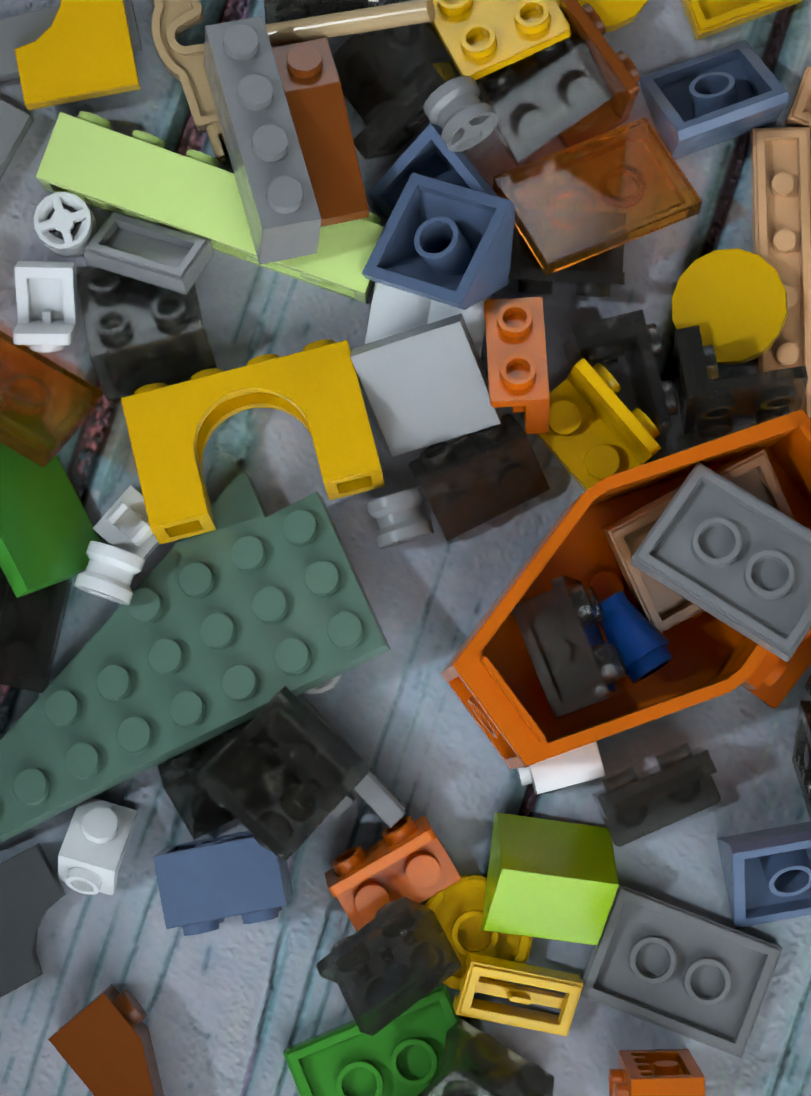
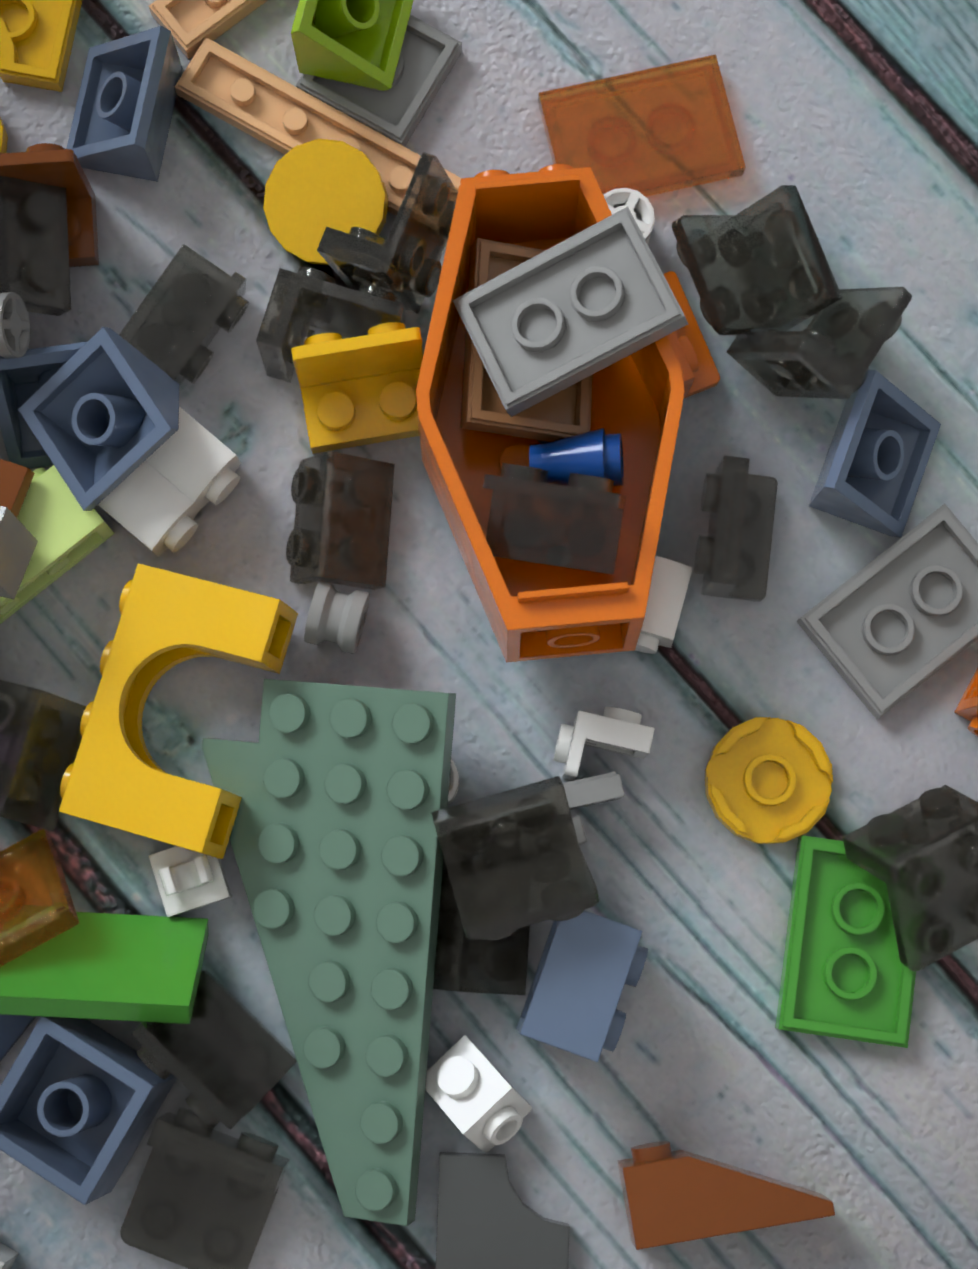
camera: 65 degrees left, 5 degrees down
white wheel [74,541,145,605] -> none
clear smoke bracket [316,897,463,1036] -> none
orange bracket [324,815,462,938] -> none
light grey tile [350,313,502,457] -> none
yellow tile [453,952,583,1036] -> none
lime slope [481,812,619,945] -> none
orange bracket [484,297,550,434] -> none
clear orange tile [492,117,702,276] -> none
none -> white bracket [553,707,655,781]

